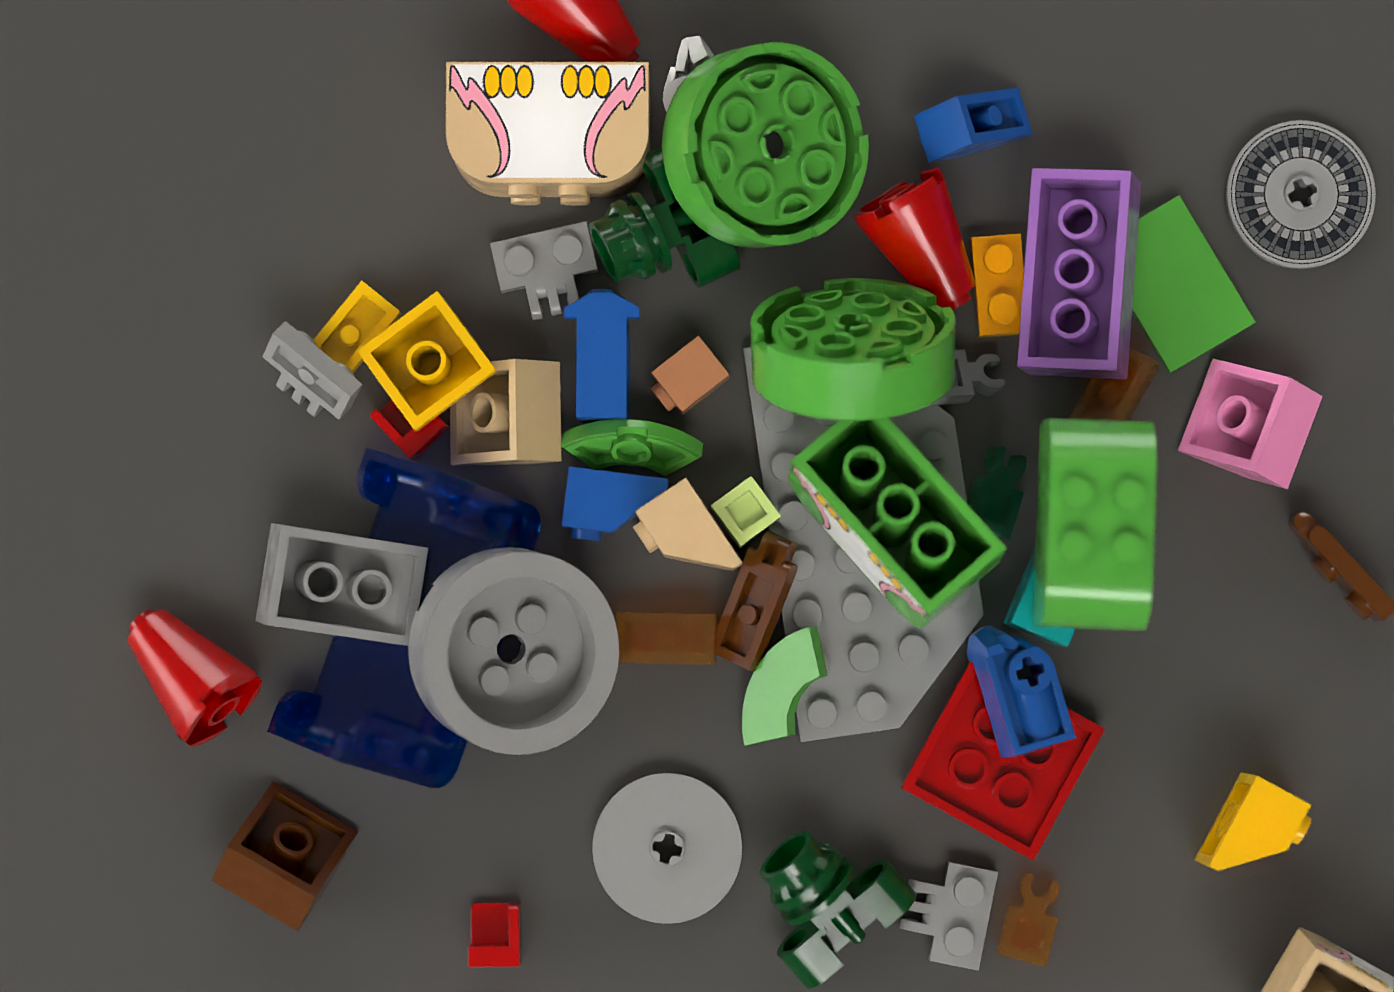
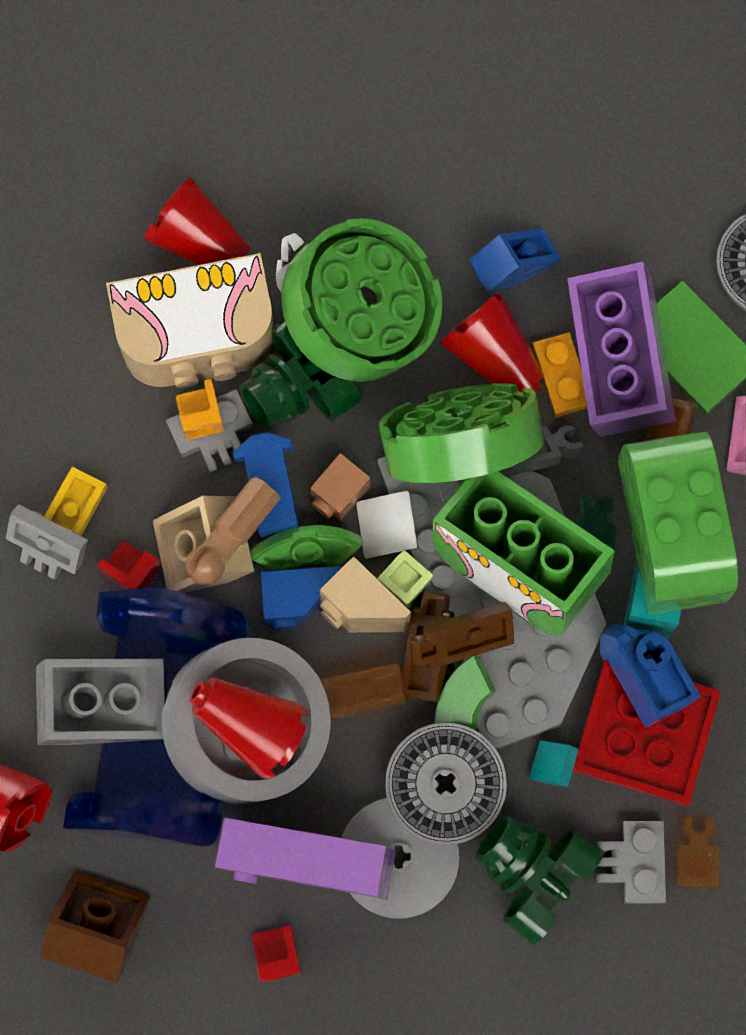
camera: 15 degrees left, 10 degrees down
yellow slope [357,291,497,432] -> none
none -> light orange panel [176,379,224,441]
none -> medium nougat piece [185,477,281,585]
none -> red cone [189,678,308,779]
none -> medium lavender brick [215,818,396,900]
none -> white sticker [356,491,417,559]
none -> piece [385,723,507,845]
none -> reddish brown hinge [409,602,515,668]
none -> teal tile [529,740,579,788]

